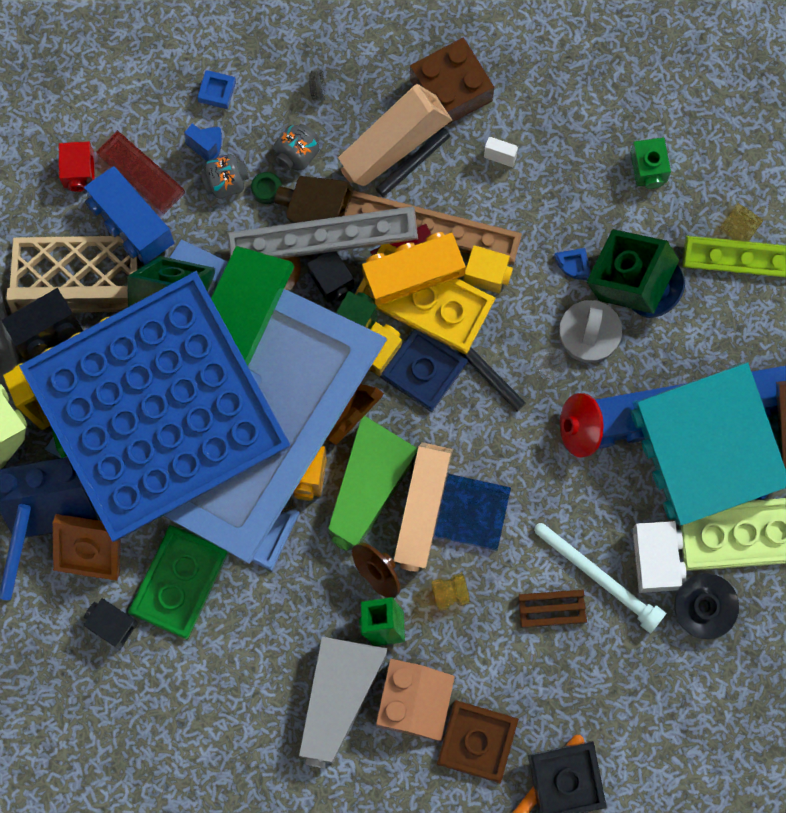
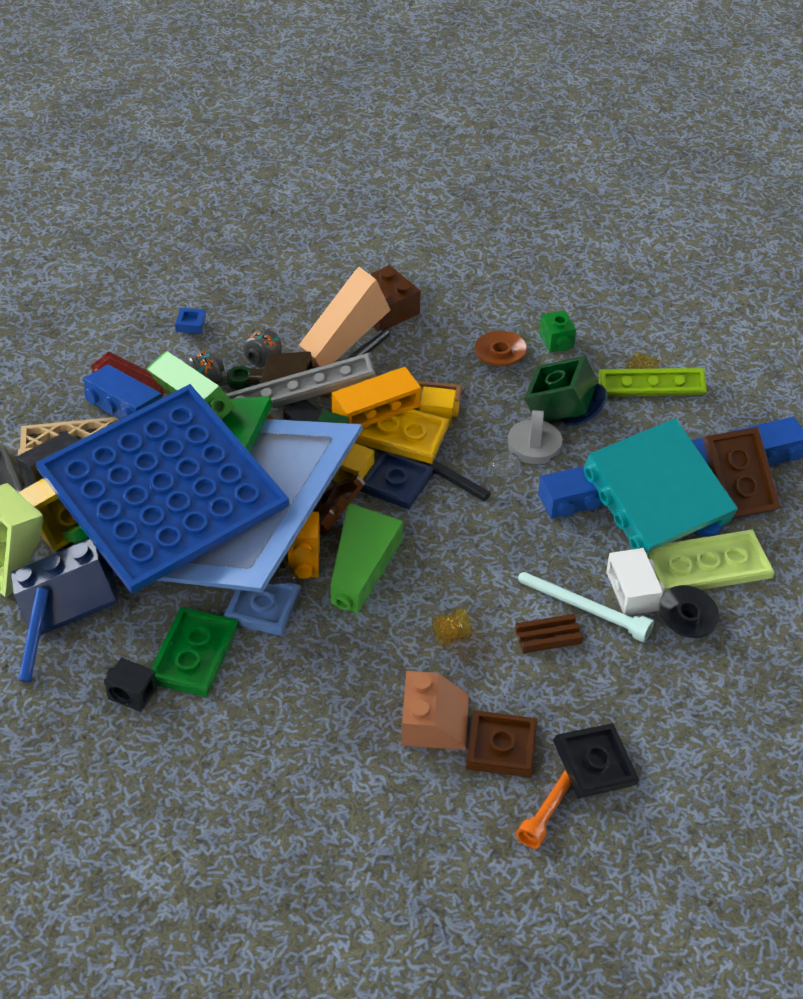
camera: 10 degrees left, 30 degrees down
dark orange plate [53,514,121,581] -> none
red brick [59,141,95,192] -> none
blue tile [184,123,222,161] -> none
light grey slope [299,637,387,768] -> none
clear smoke tile [309,70,326,102] -> none
reddish brown dish [352,542,400,598] -> none
green brick [359,597,405,646] -> none
light nougat slope [394,442,453,572] -> none
clear blue tile [434,474,511,551] -> none
white tile [484,137,518,167] -> none
blue tile [554,248,591,280] -> none
red dish [560,393,604,458] -> none
none -> slope [146,351,236,420]
none -> dark orange dish [474,331,527,366]

